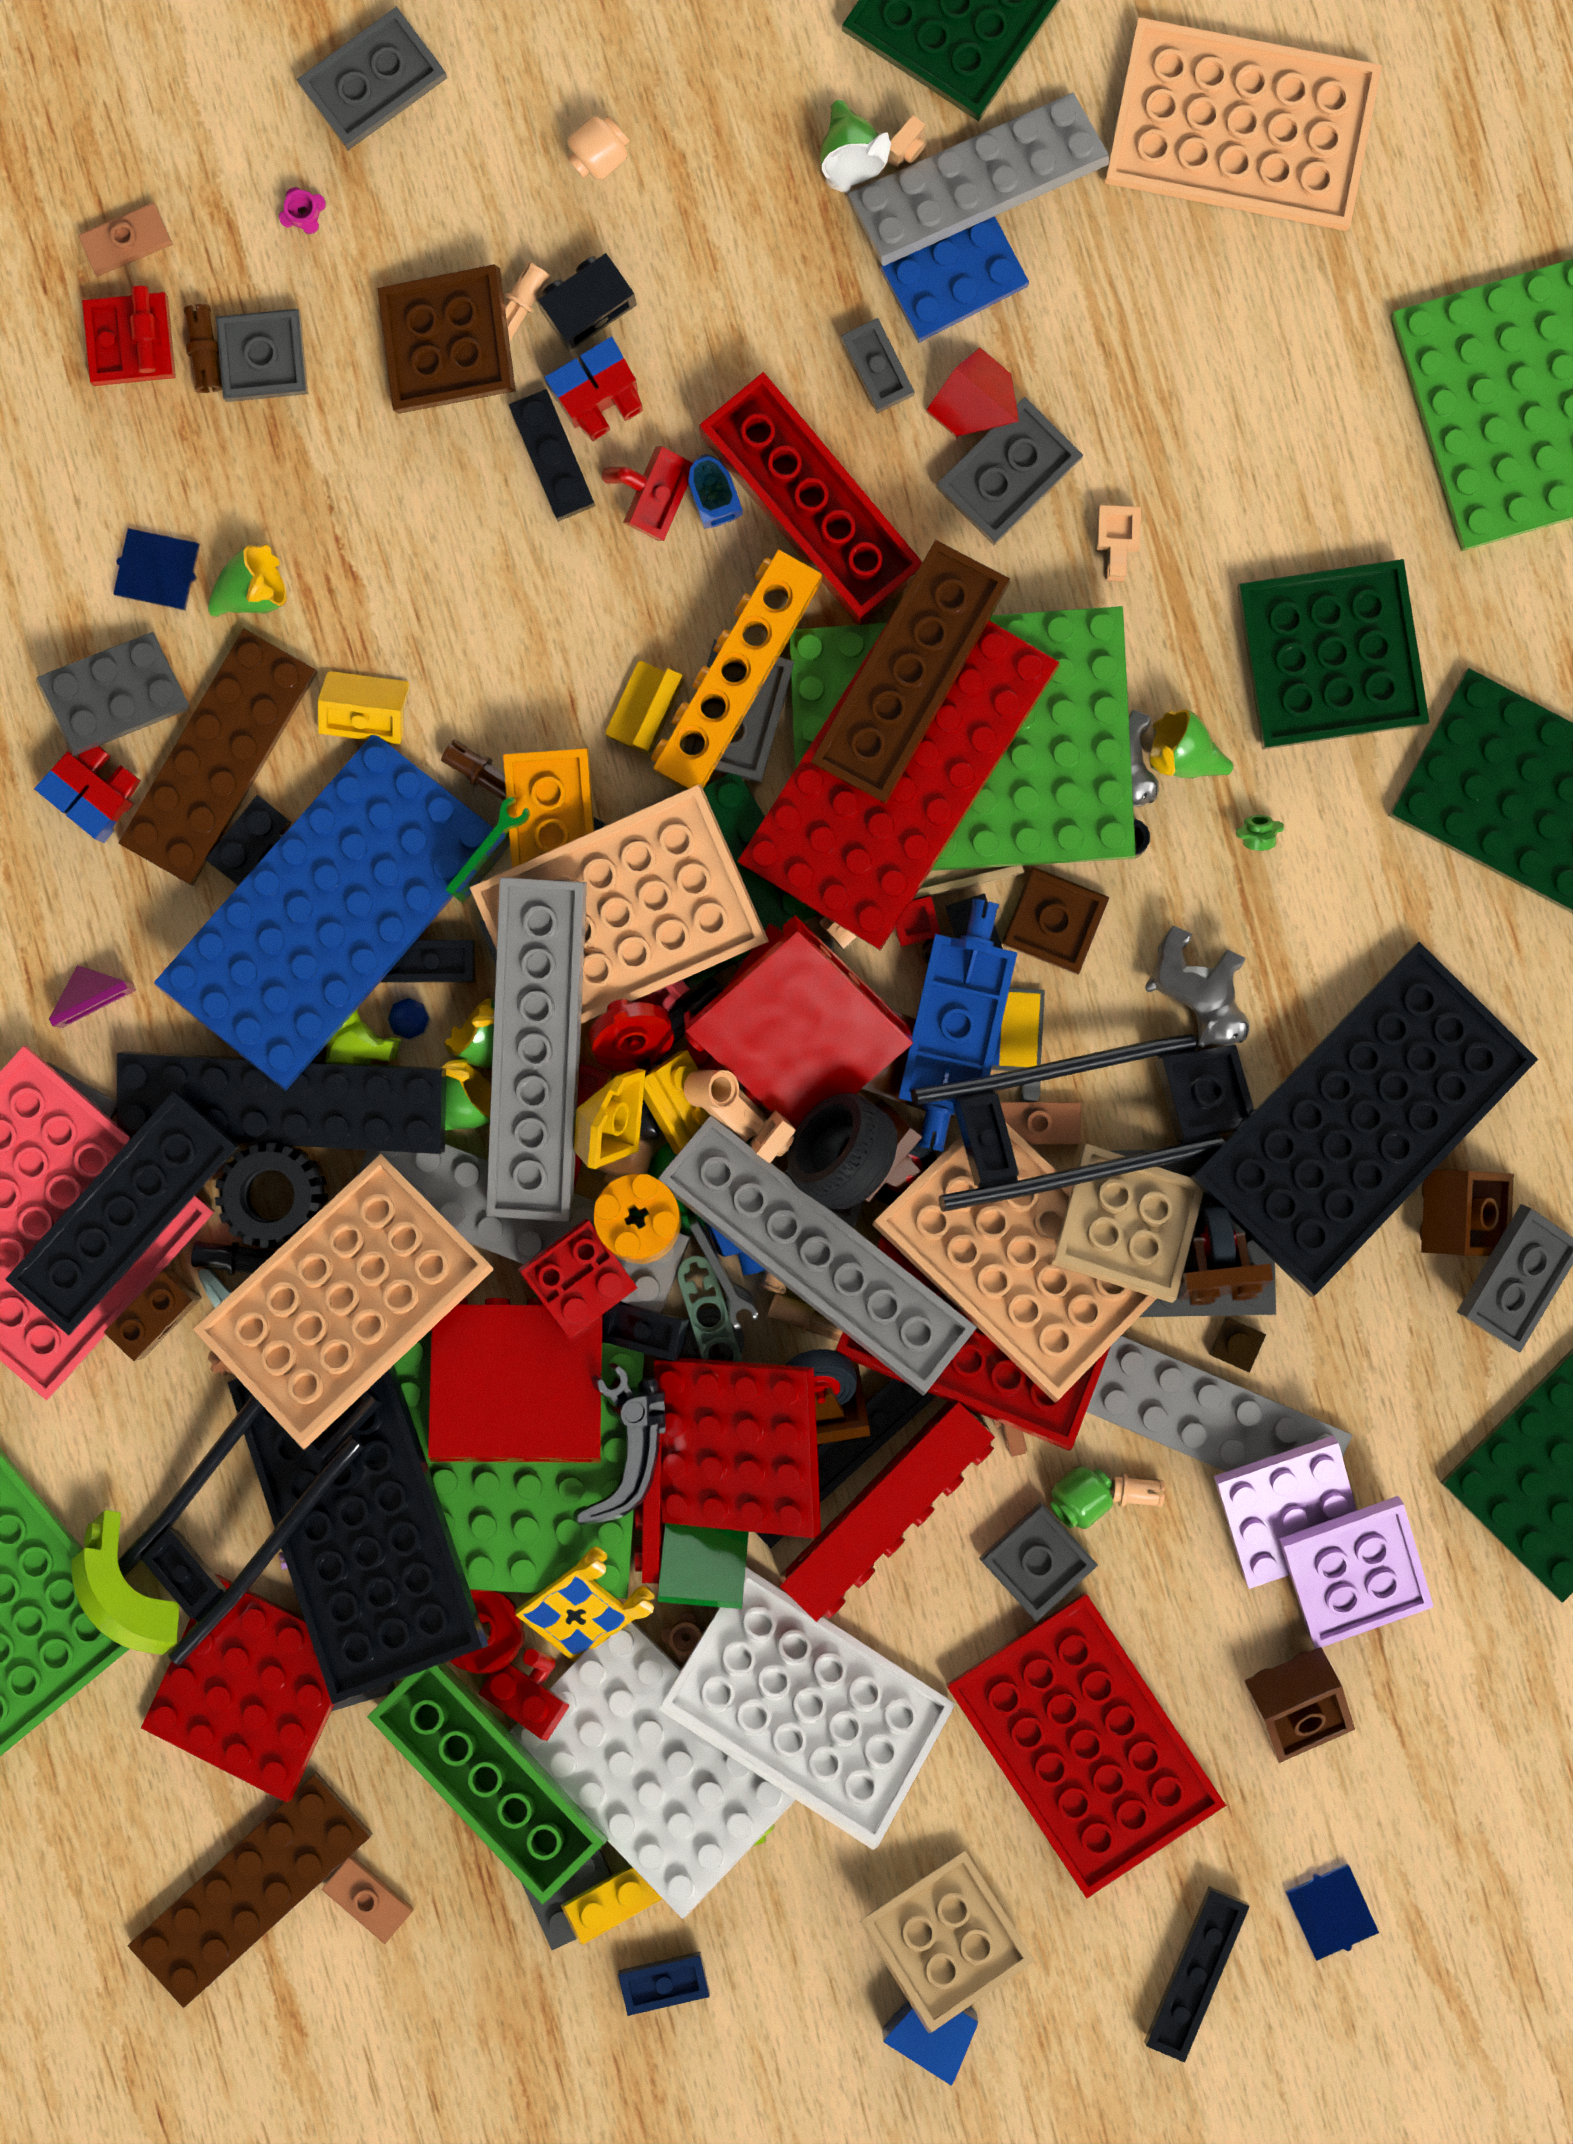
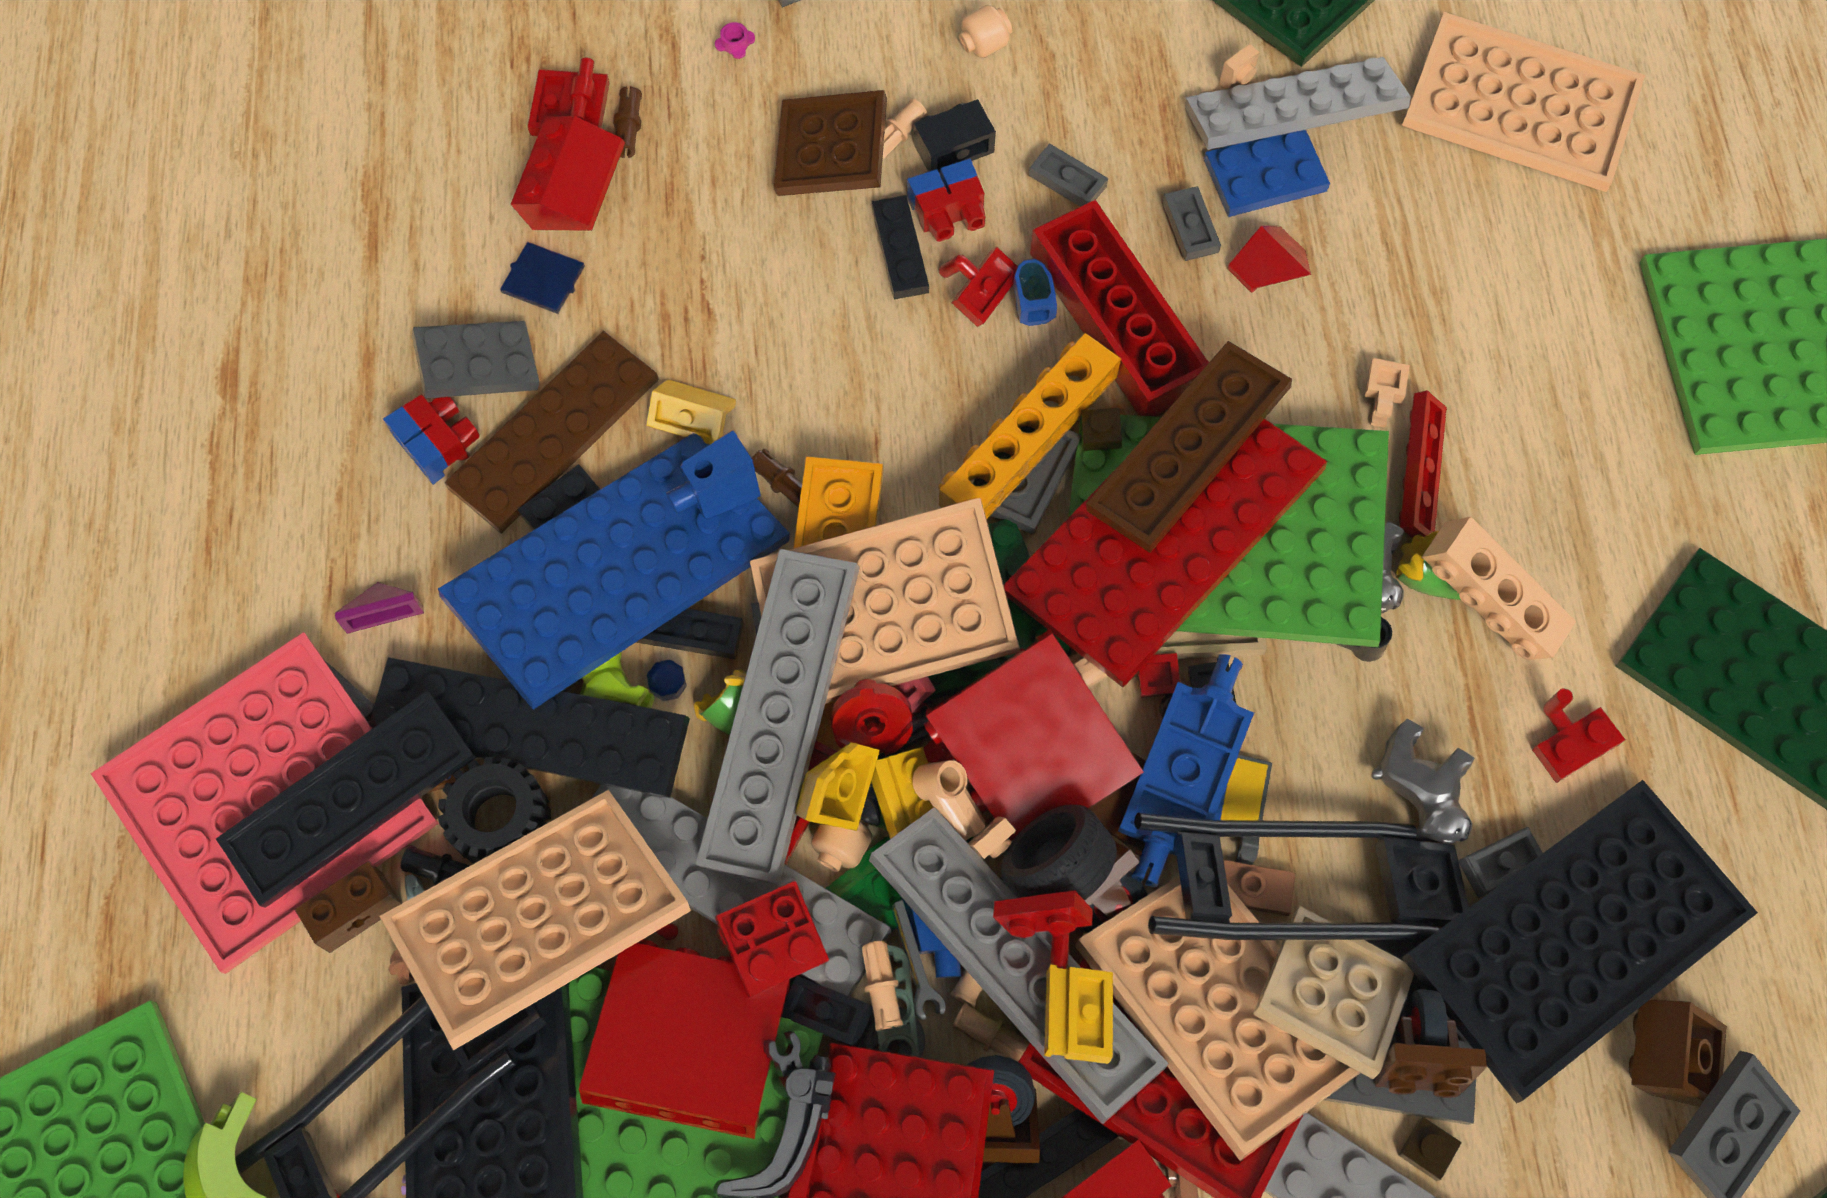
camera: 10 degrees right, 20 degrees down
nougat plate [78,203,173,277] -> none
hat [208,544,287,617] -> none
dark grey plate [216,309,308,402] -> none
hat [441,1059,491,1131] -> none
green flag [445,797,530,904] -> none
light orange brick [594,1174,681,1264] -> none
yellow panel [605,661,684,756] -> none
hat [820,100,891,193] -> none
dark grey plate [936,397,1083,545] -> none
reddish brown tile [1001,866,1110,975] -> none
bright green plate [1236,815,1284,851] -> none
dark green plate [1237,559,1430,750] -> none
none -> red slope [511,116,625,231]
none -> blue torso [666,430,761,519]
none -> light nougat axle [862,941,903,1031]
none -> red plate [993,890,1093,969]
none -> dark grey plate [1029,143,1108,207]
none -> yellow plate [1044,964,1113,1064]
none -> dark brown plate [1081,408,1122,451]
none -> red plate [1399,390,1447,538]
none -> light nougat brick [1422,516,1576,660]
none -> dark grey plate [1458,827,1543,898]
none -> red plate [1532,688,1626,783]

